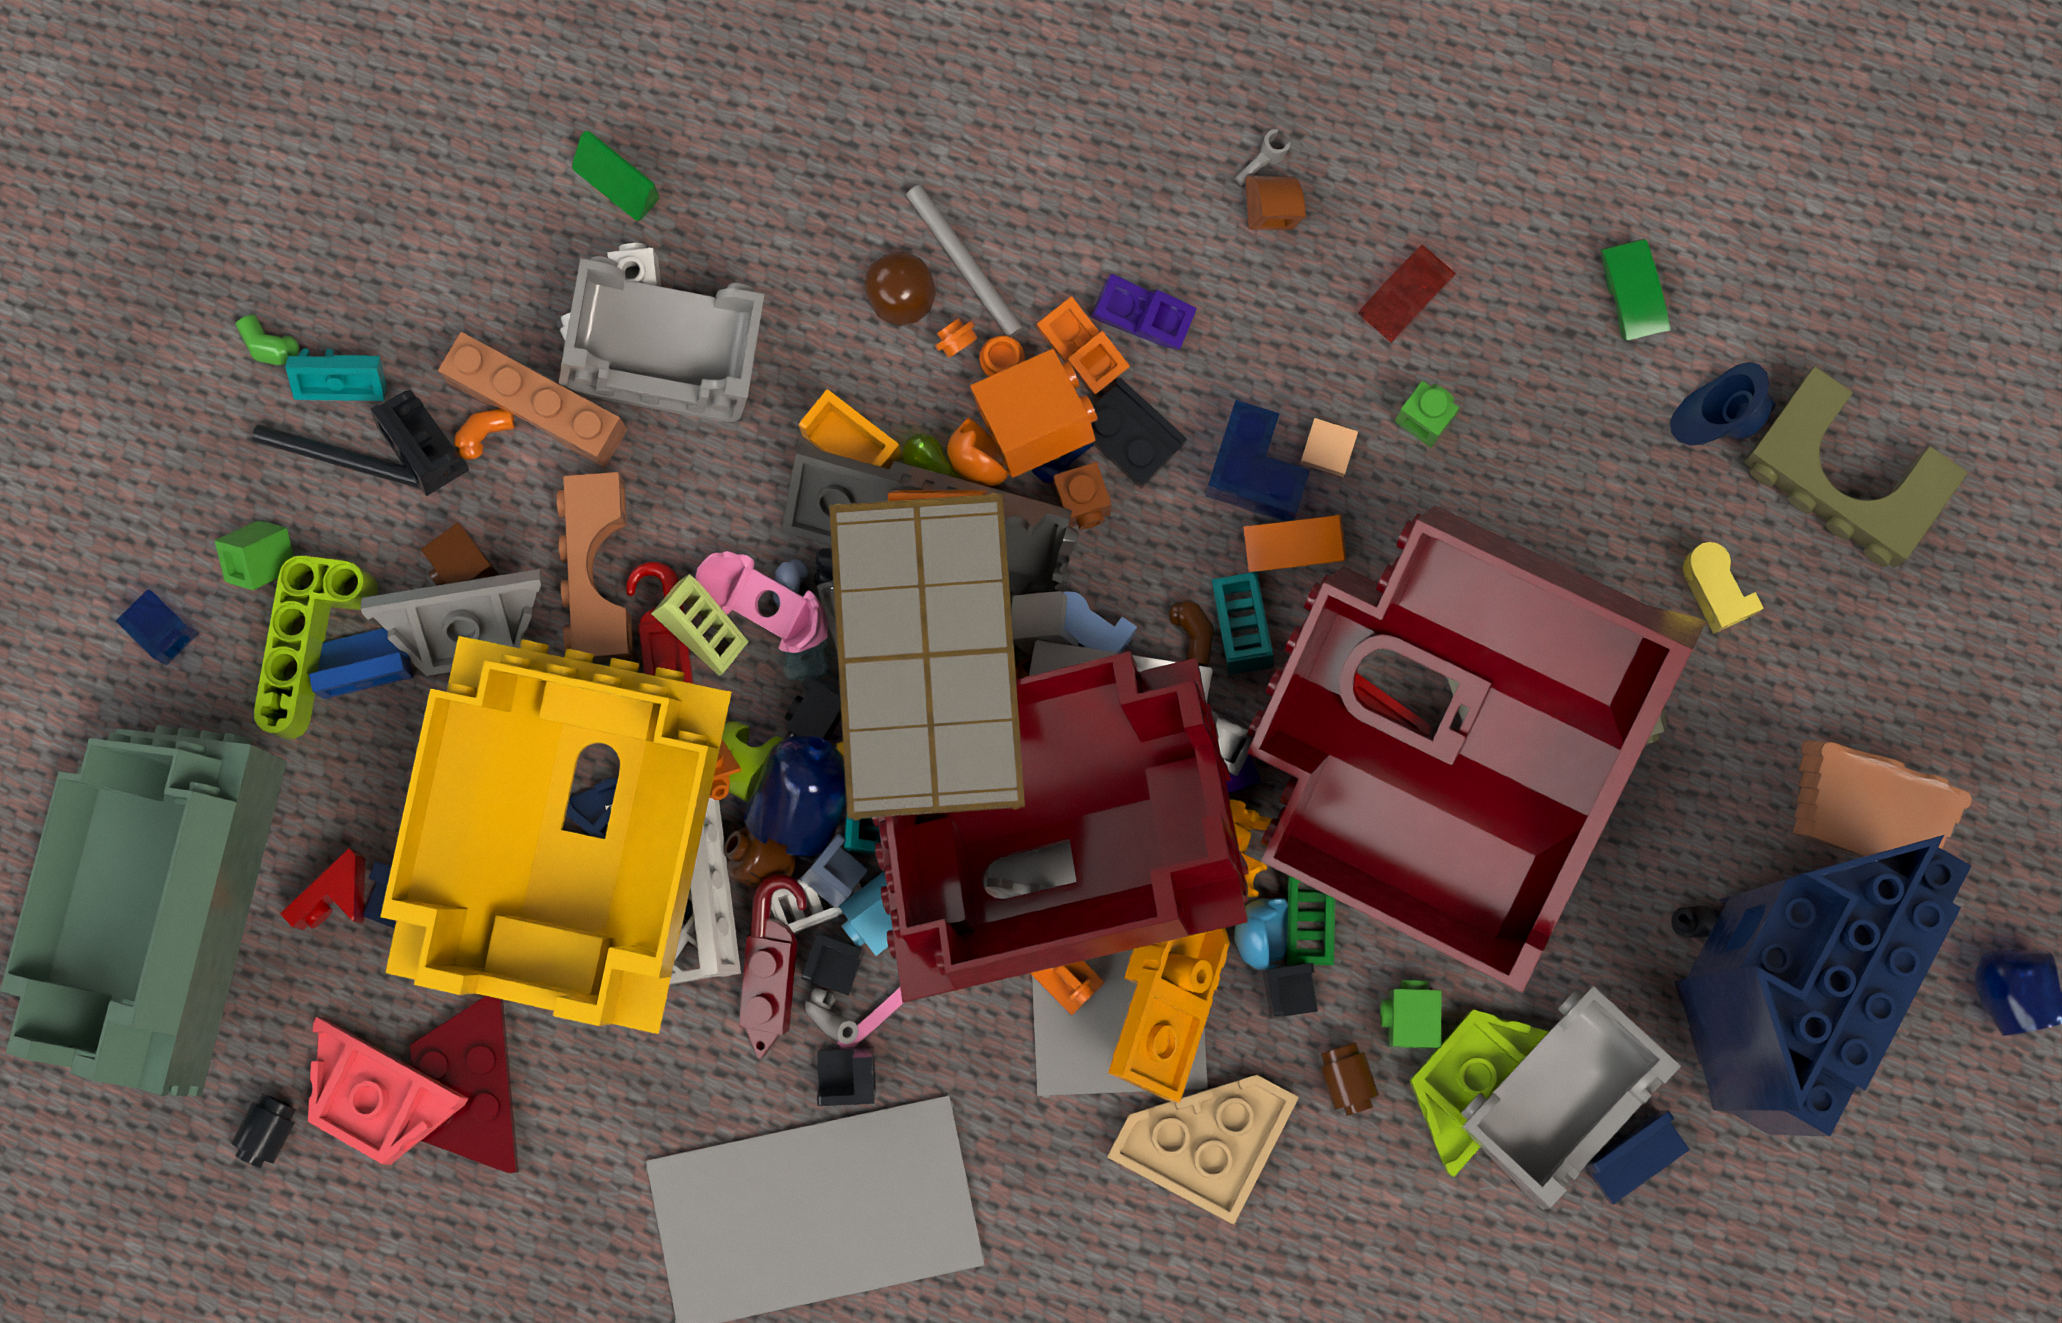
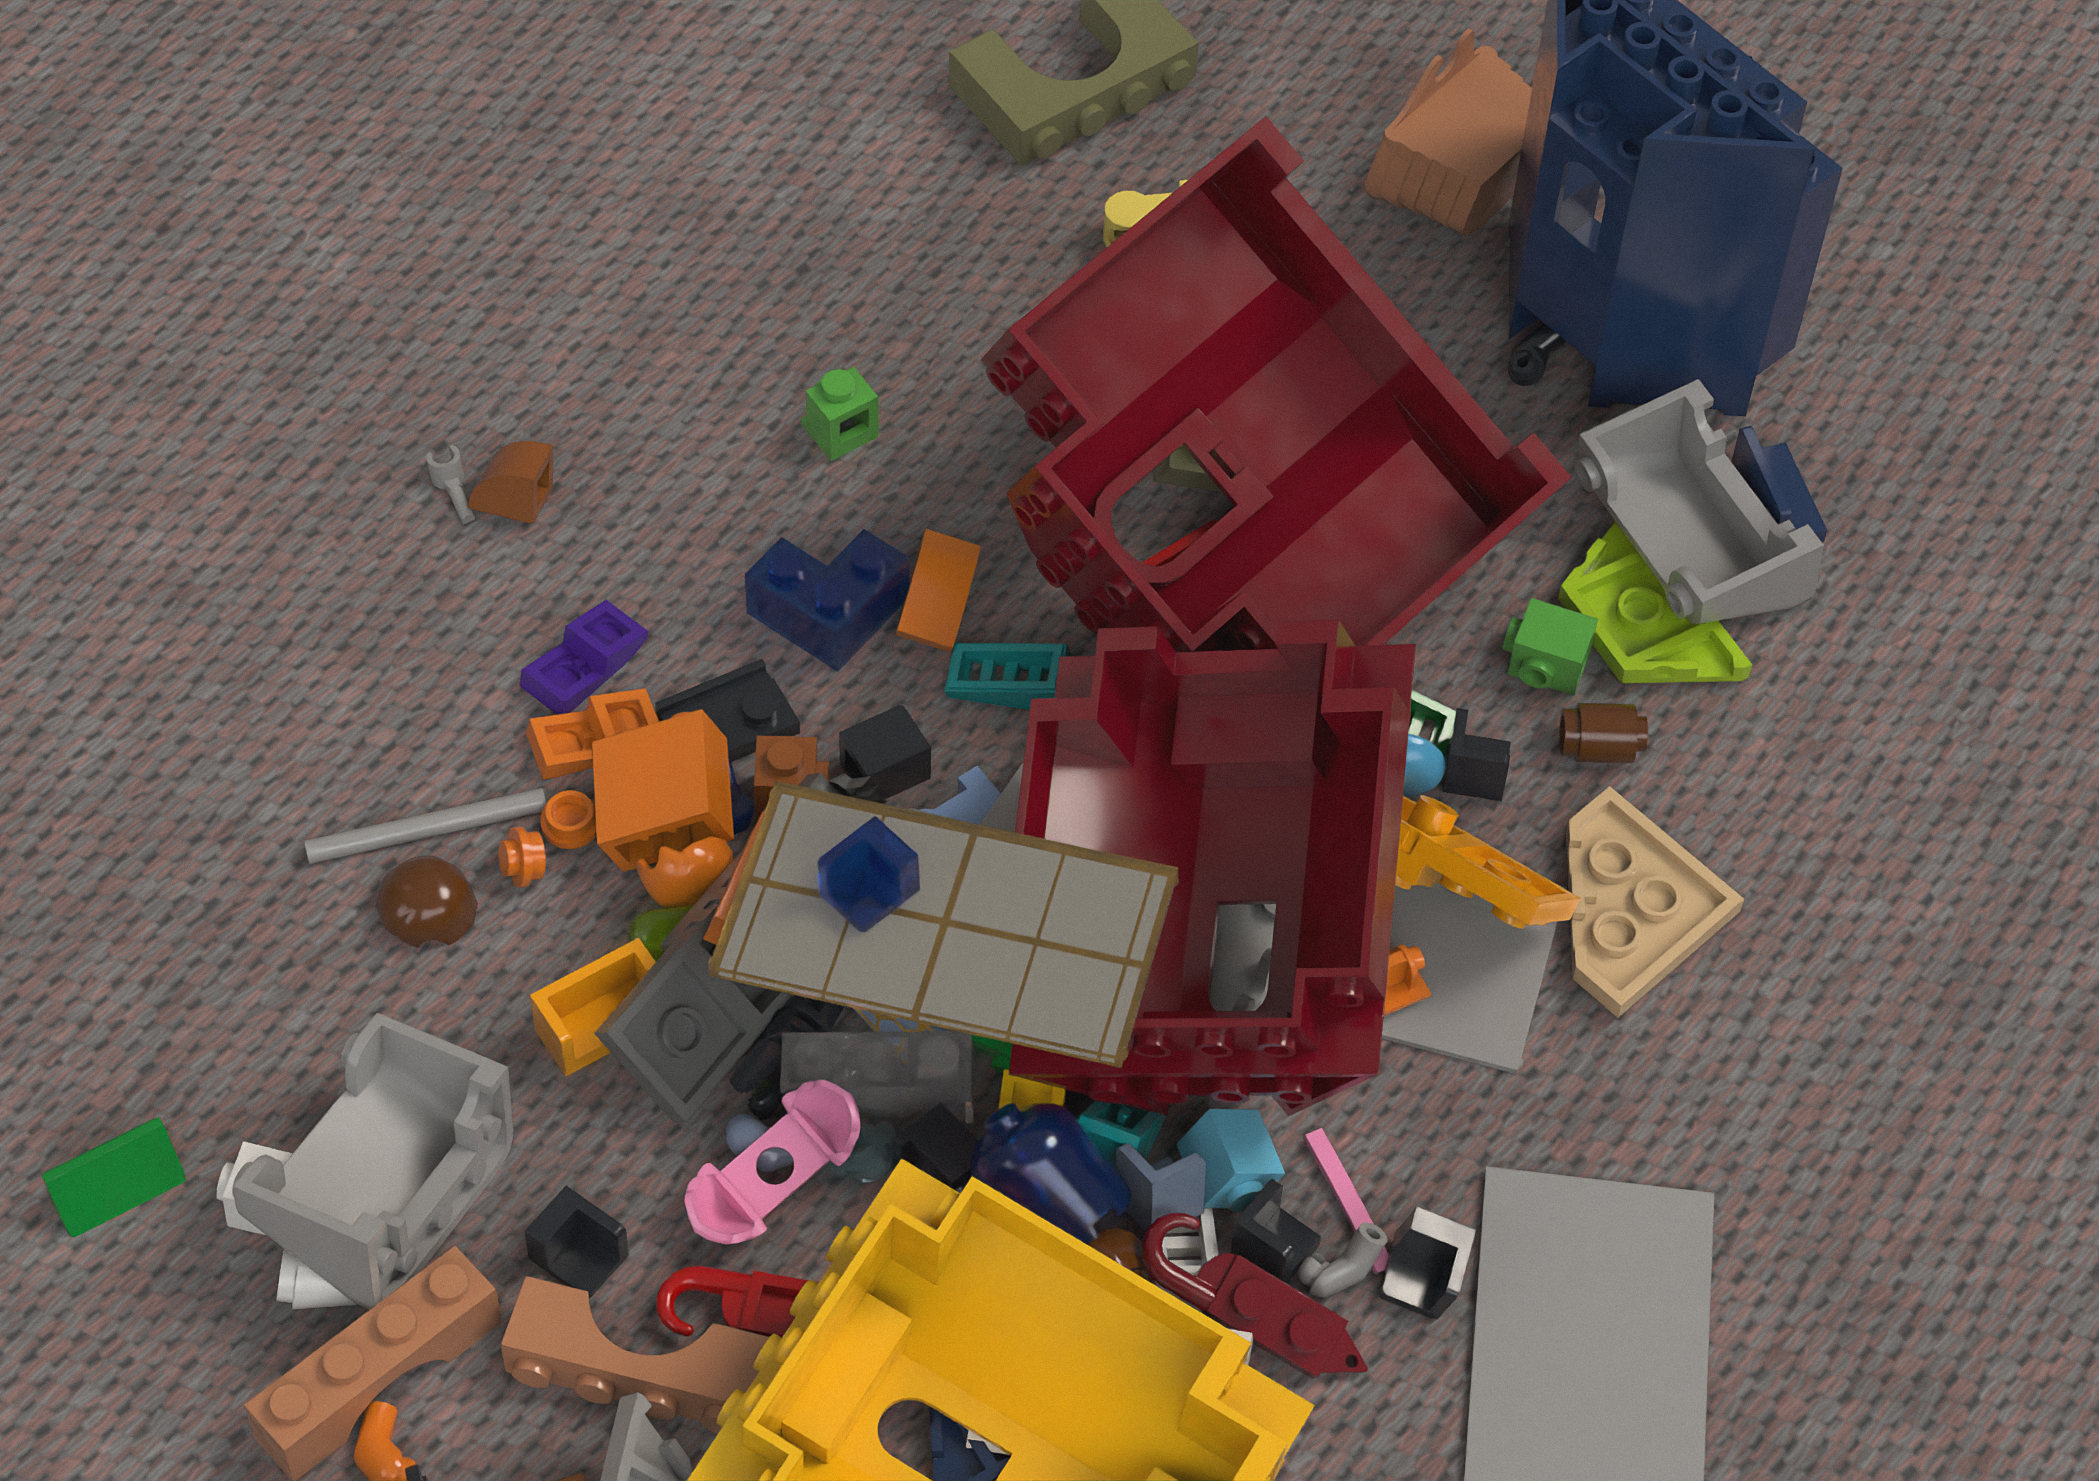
camera: 75 degrees left, 25 degrees down
yellowish green slope [651,574,749,676] -> none
reddish brown arm [1169,600,1214,667] -> none
light nougat tile [1300,418,1358,477] -> none
clear red slope [1358,244,1456,343] -> none
green slope [1600,238,1671,341] -> none
dark blue piece [1670,362,1776,446] -> none
none -> black panel [524,1185,629,1298]
none -> clear blue panel [817,816,920,932]
none -> black panel [839,705,931,800]

